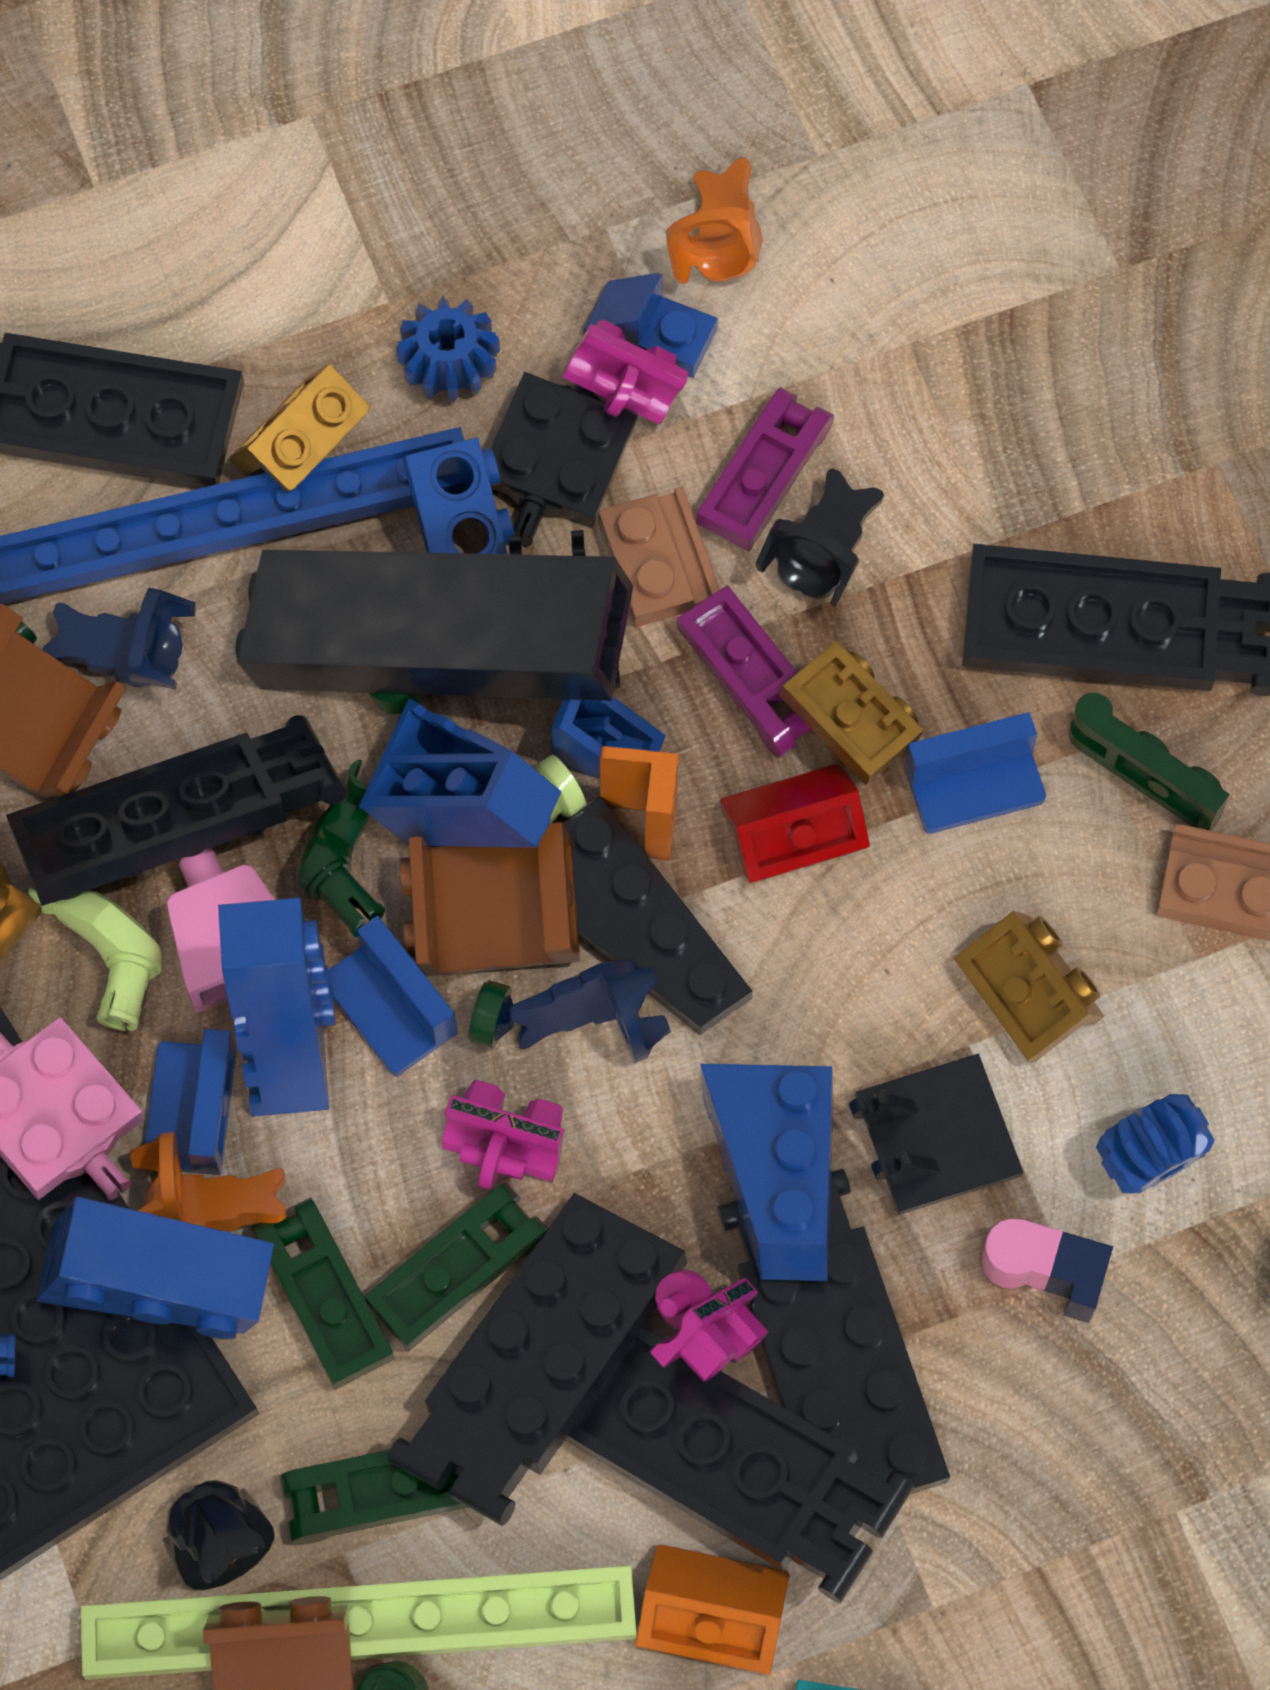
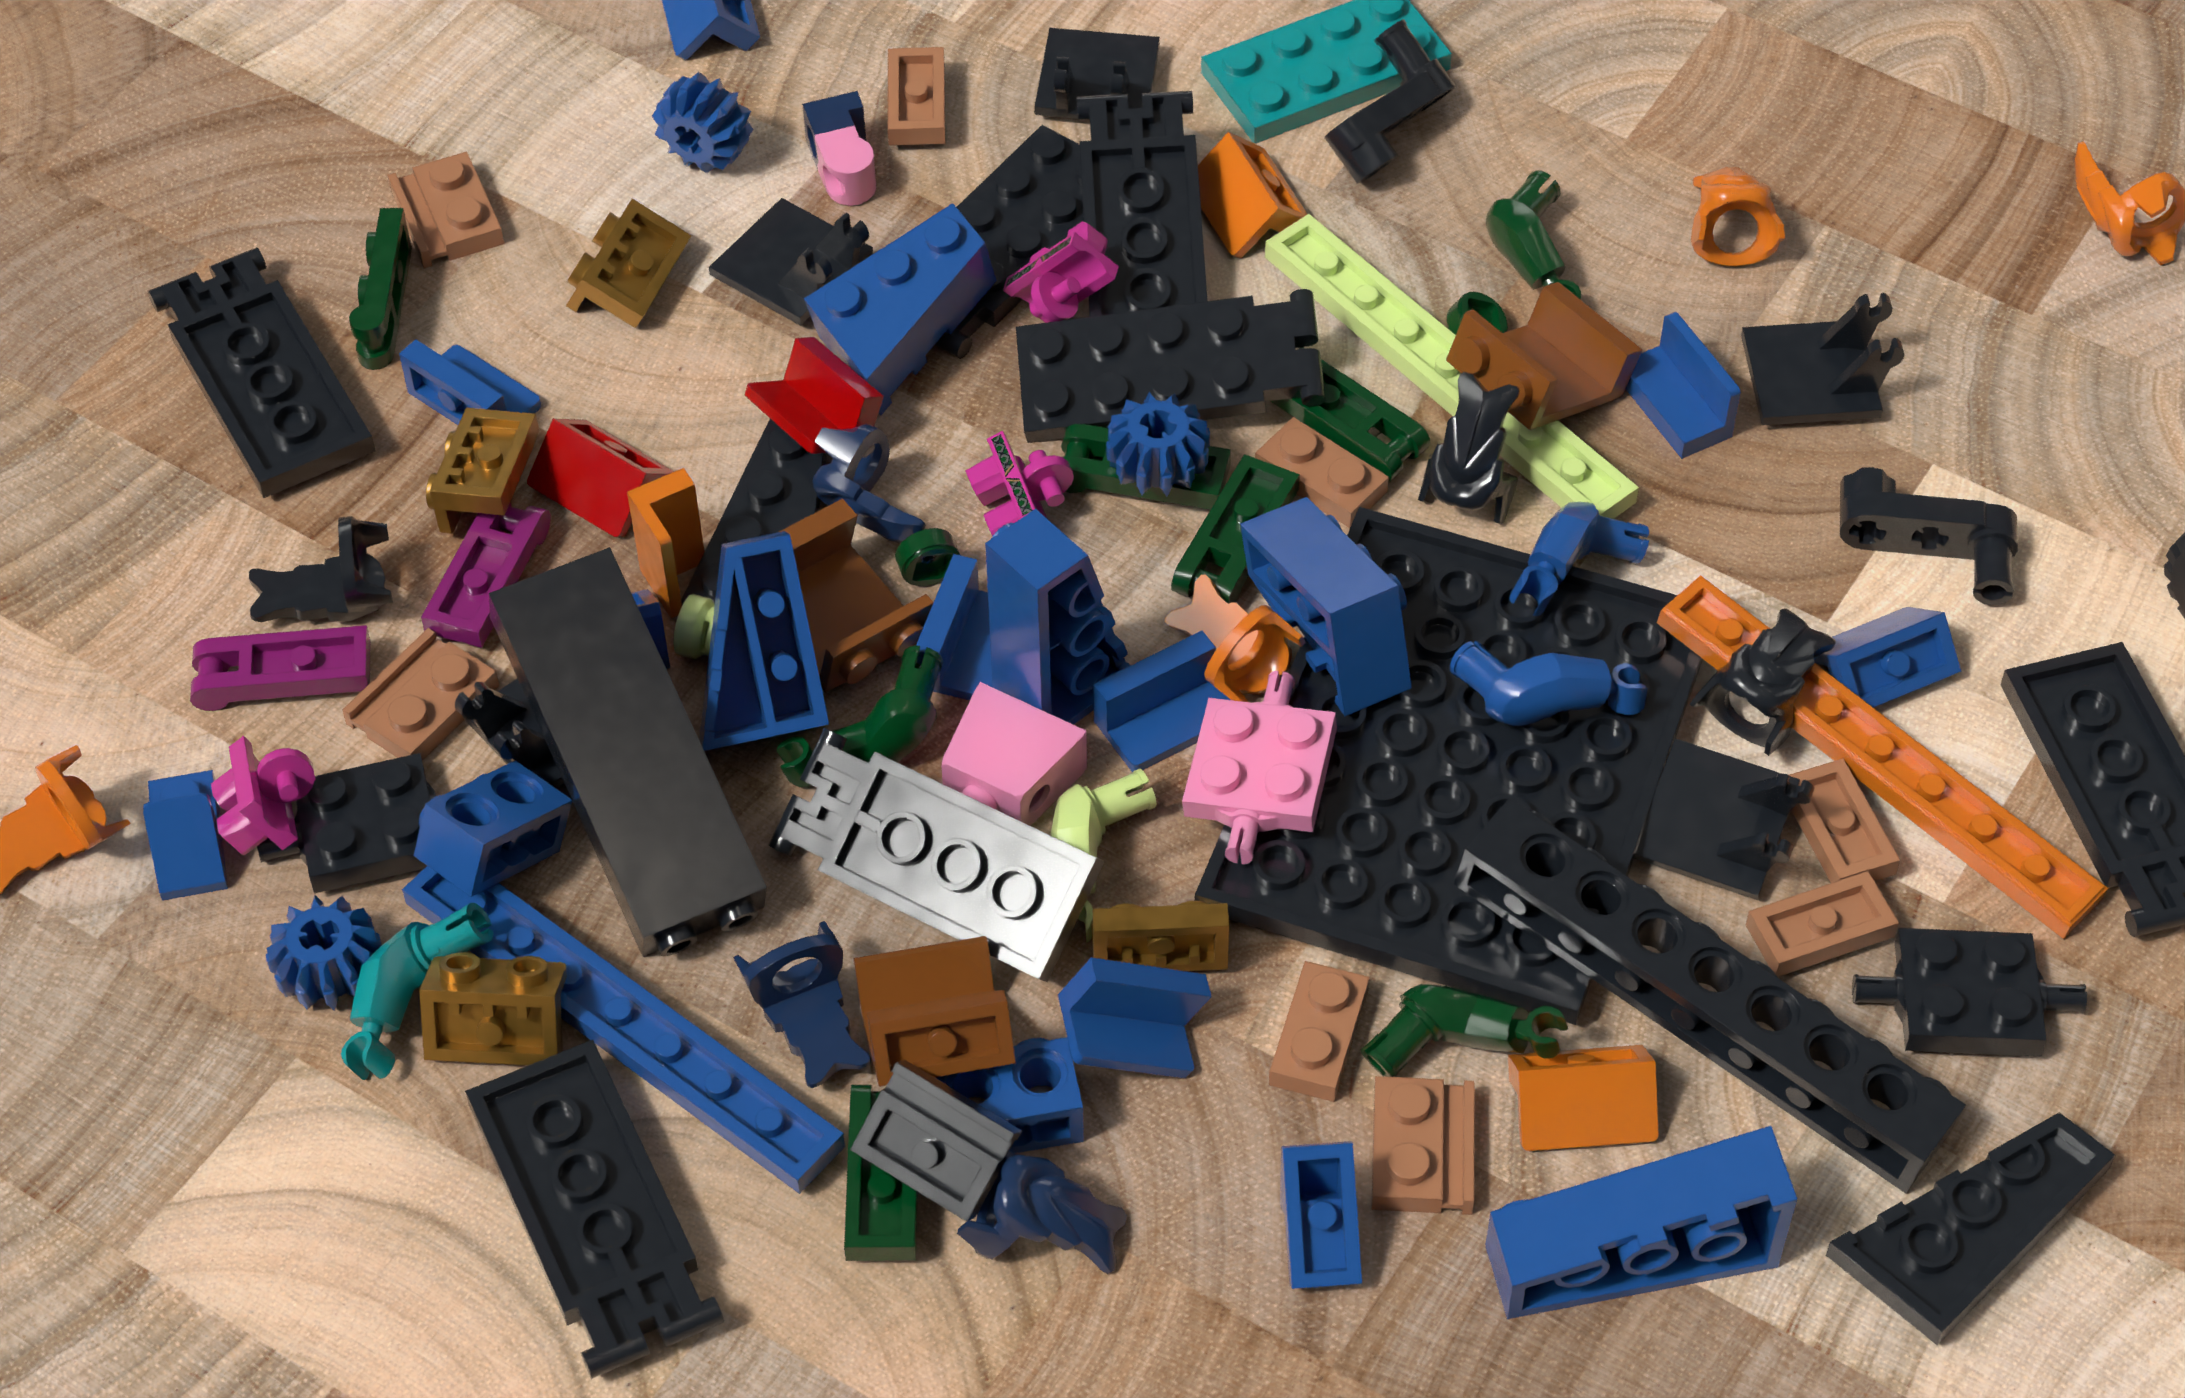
camera: 125 degrees left, 15 degrees down
none -> teal arm [341,902,493,1080]
none -> red panel [744,337,884,454]
none -> nougat plate [888,47,946,145]
none -> black plate [1034,28,1160,119]
none -> blue gear [1106,391,1210,497]
none -> nougat plate [1255,417,1389,528]
none -> blue arm [1509,502,1649,616]

